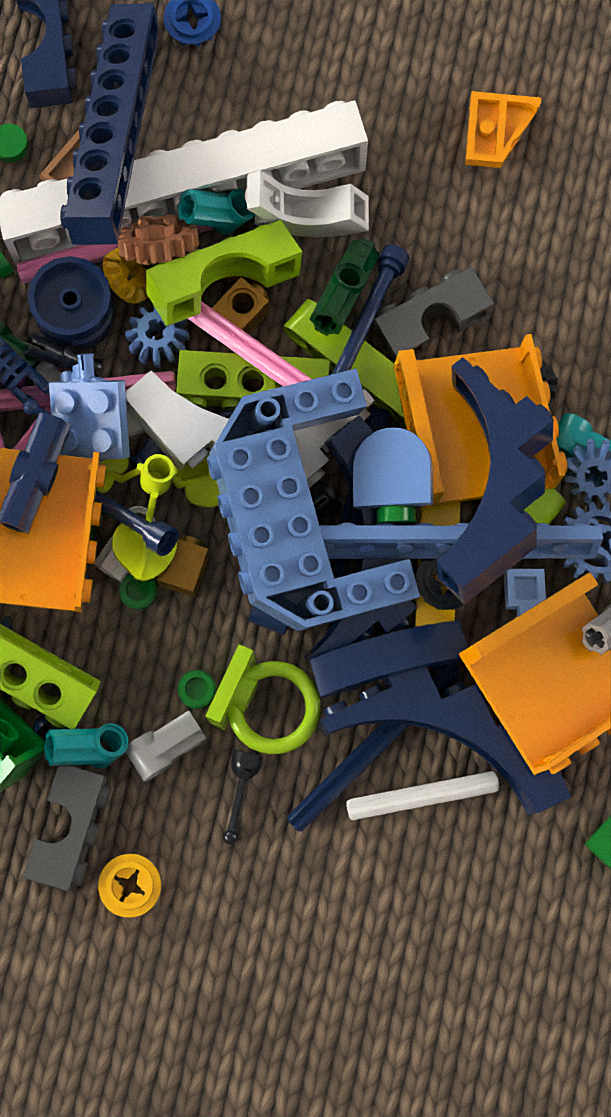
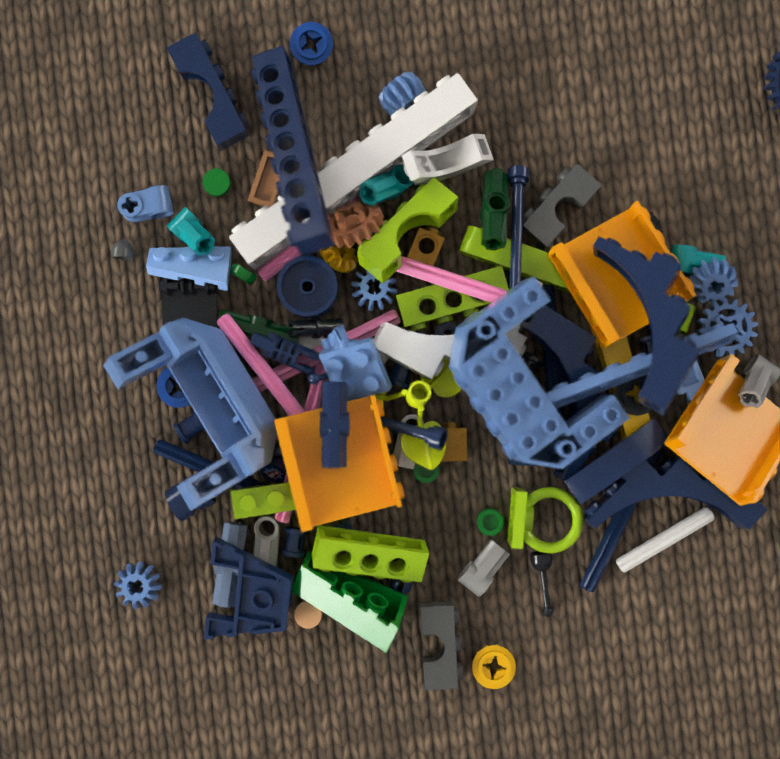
camera: 20 degrees left, 10 degrees up
teal piece [44,723,129,769] -> none
medium blue tile [353,428,433,509] -> none
green tile [377,505,416,526] -> none
light orange wing [465,91,541,168] -> none
none -> medium blue gear [378,72,425,116]

